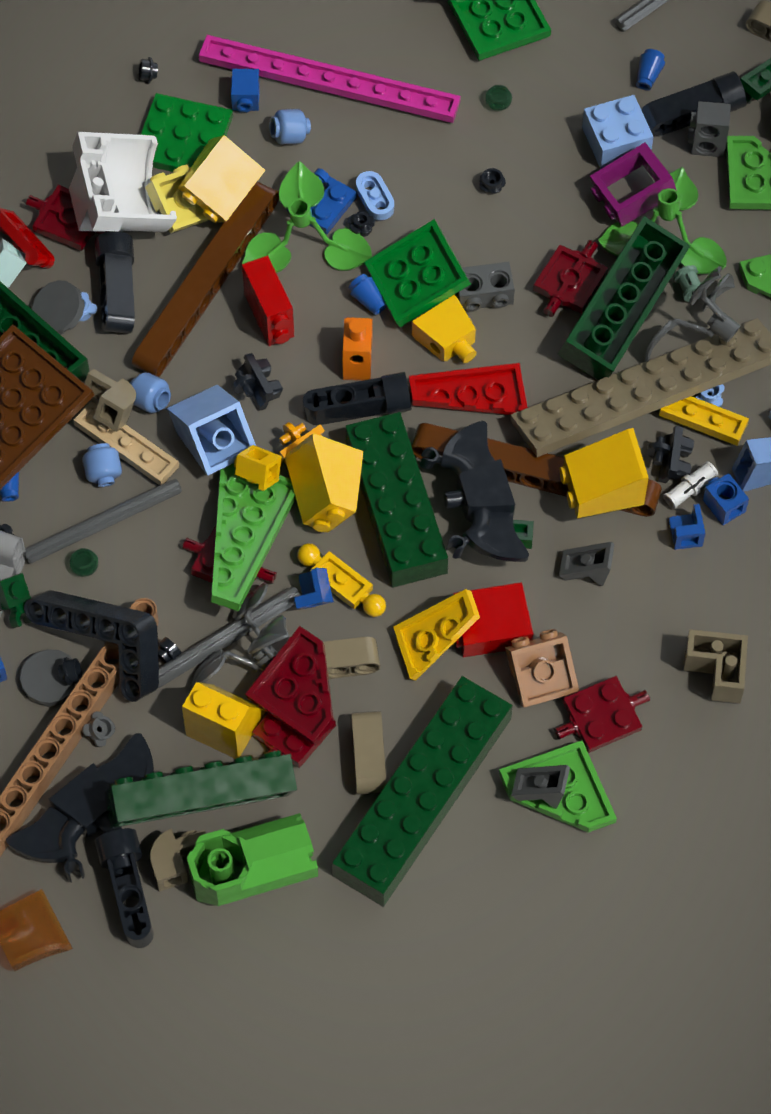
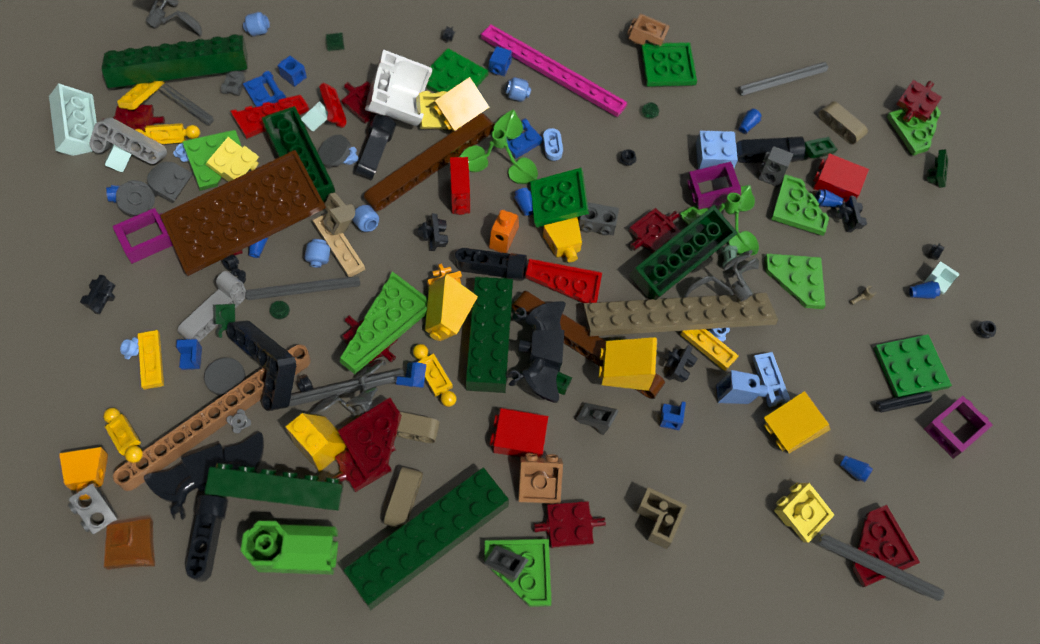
camera: 15 degrees right, 0 degrees up
black plate [58,657,82,686] -> none
dark tan brick [150,828,206,892] -> none
light blue slope [167,385,256,475] -> none
yellow brick [234,445,282,491] -> none
black plate [348,211,375,237] -> none
yellow wing [393,589,480,681] -> none
white pin [663,461,718,509] -> none
blue brick [703,473,749,525] -> none

